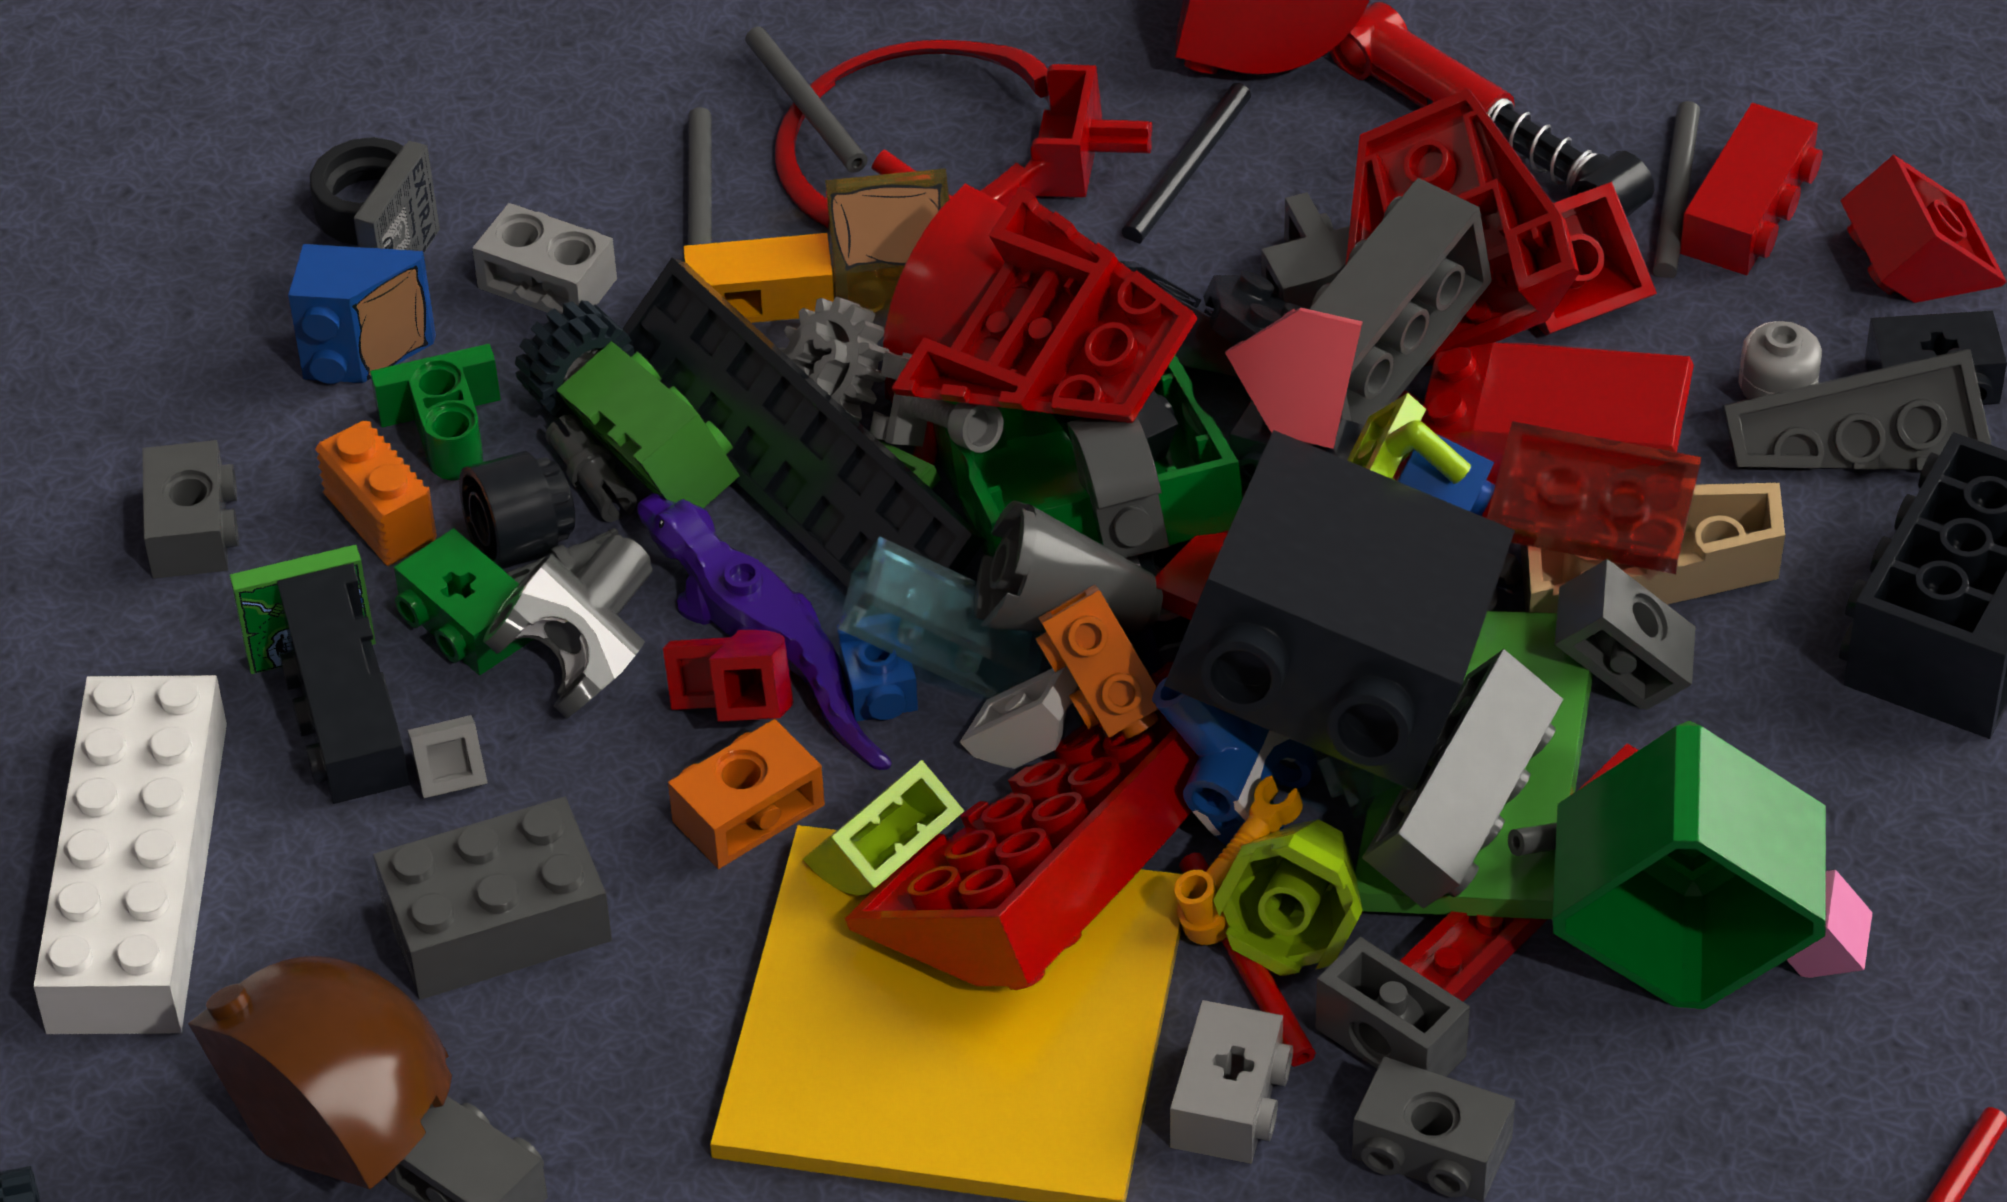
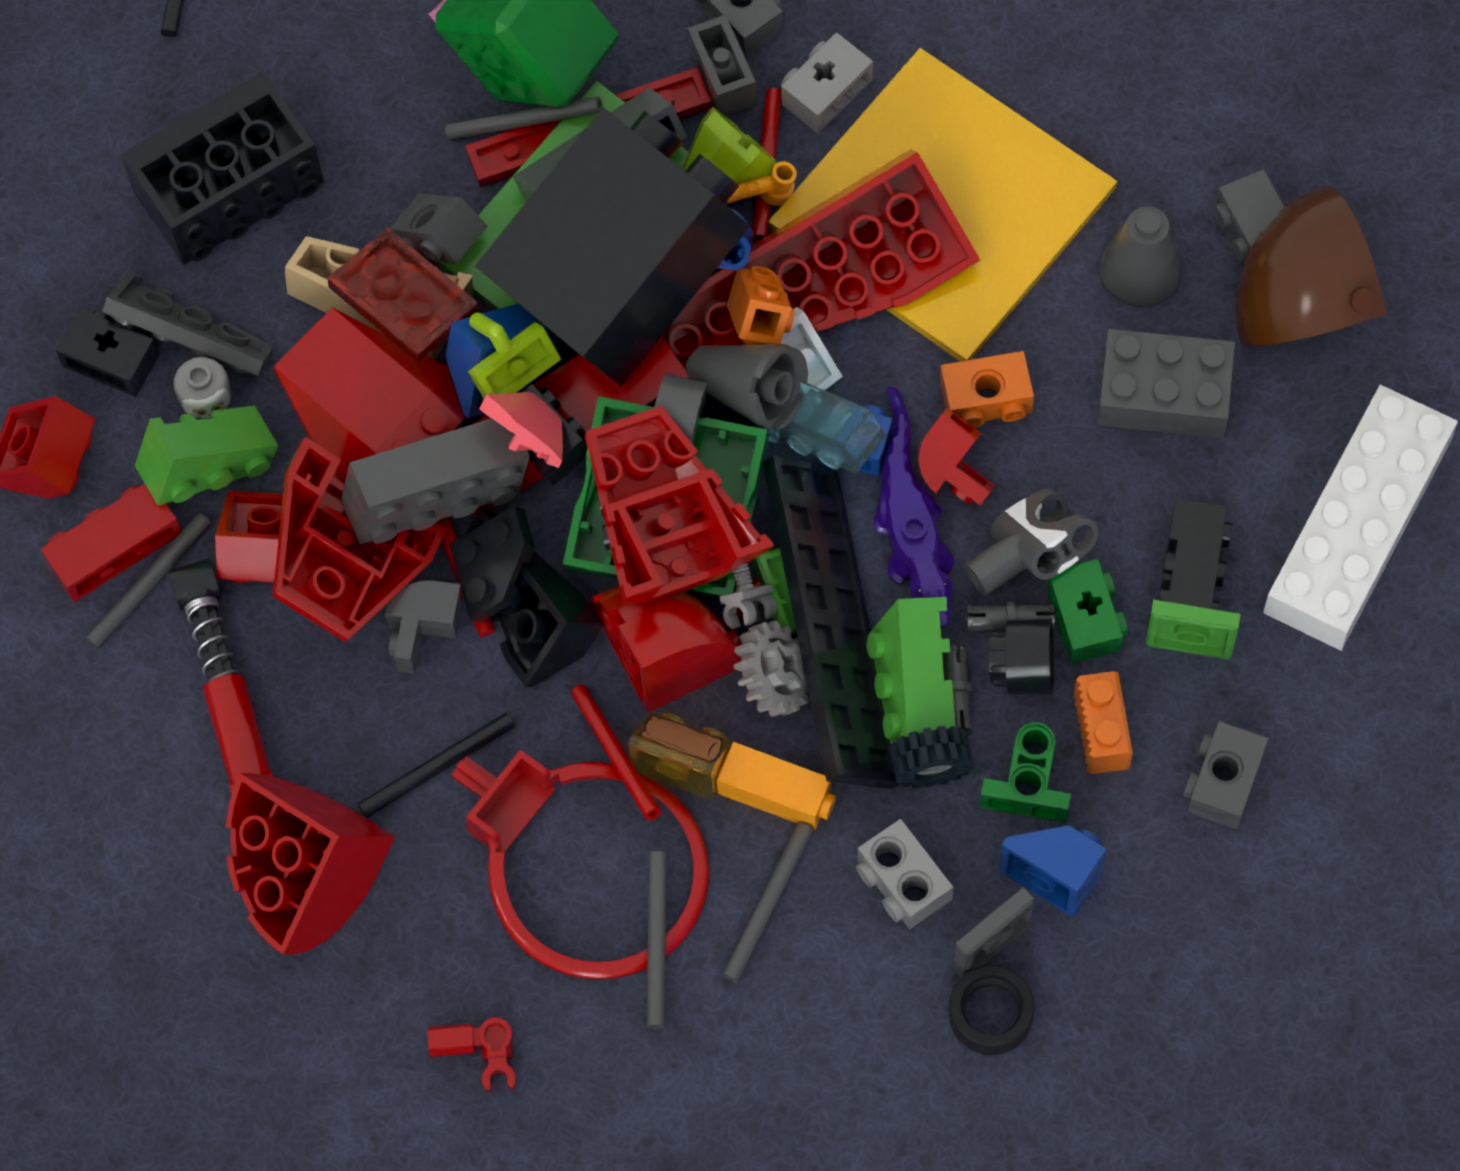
camera: 150 degrees left, 20 degrees up
light grey tile [407,715,488,798] -> none
lime brick [803,760,964,895] -> none
none -> bright green wedge [135,406,278,506]
none -> dark grey cone [1100,206,1184,307]

